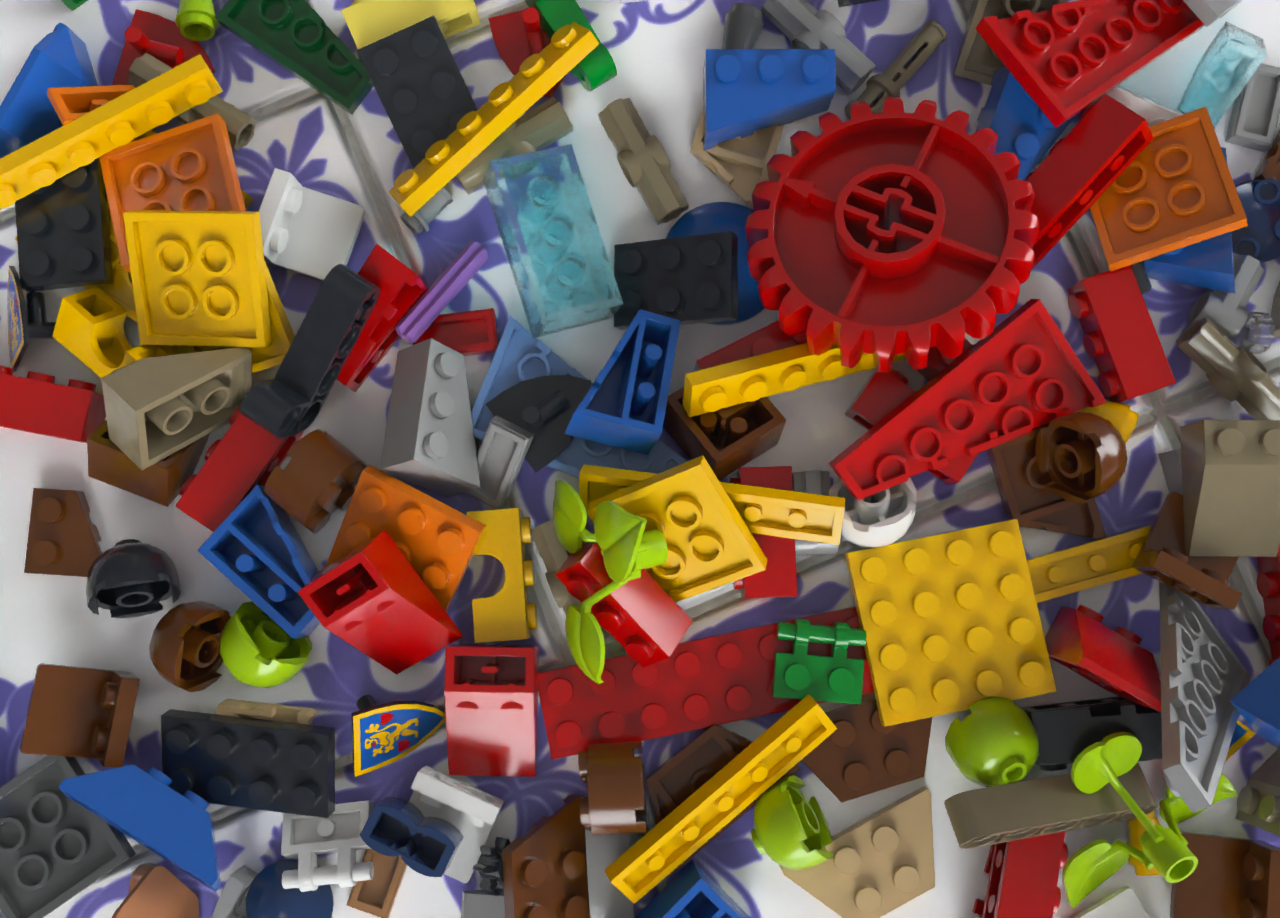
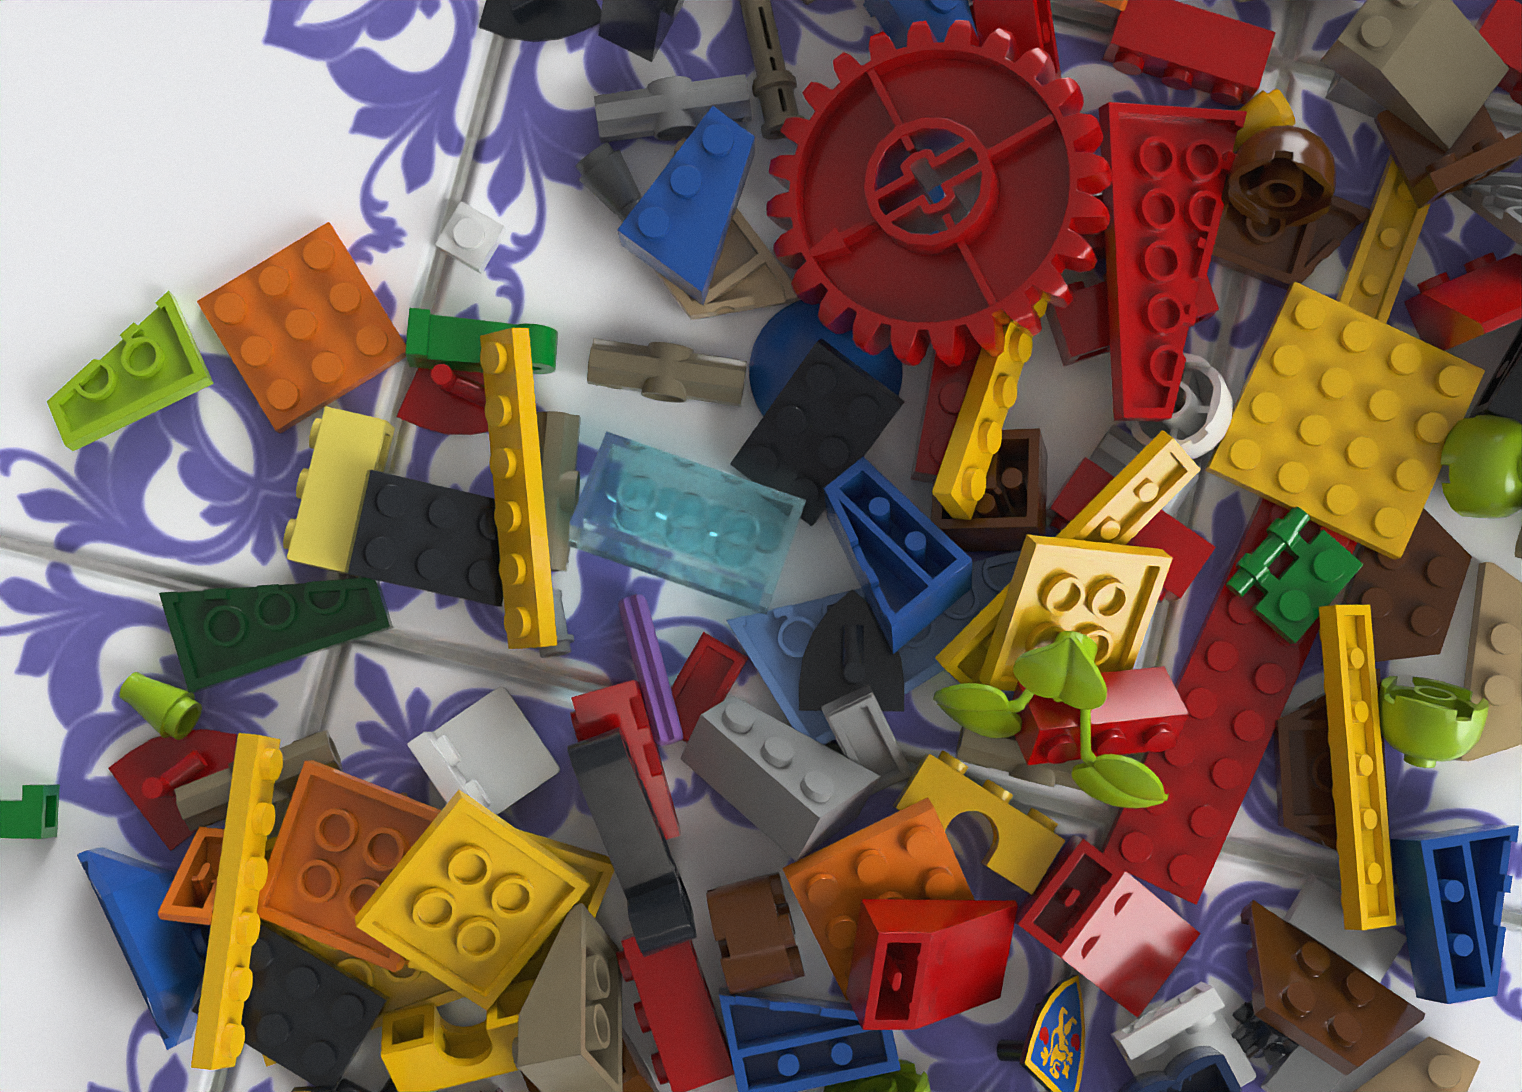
camera: 55 degrees left, 0 degrees up
reddish brown brick [578,741,647,836] -> none

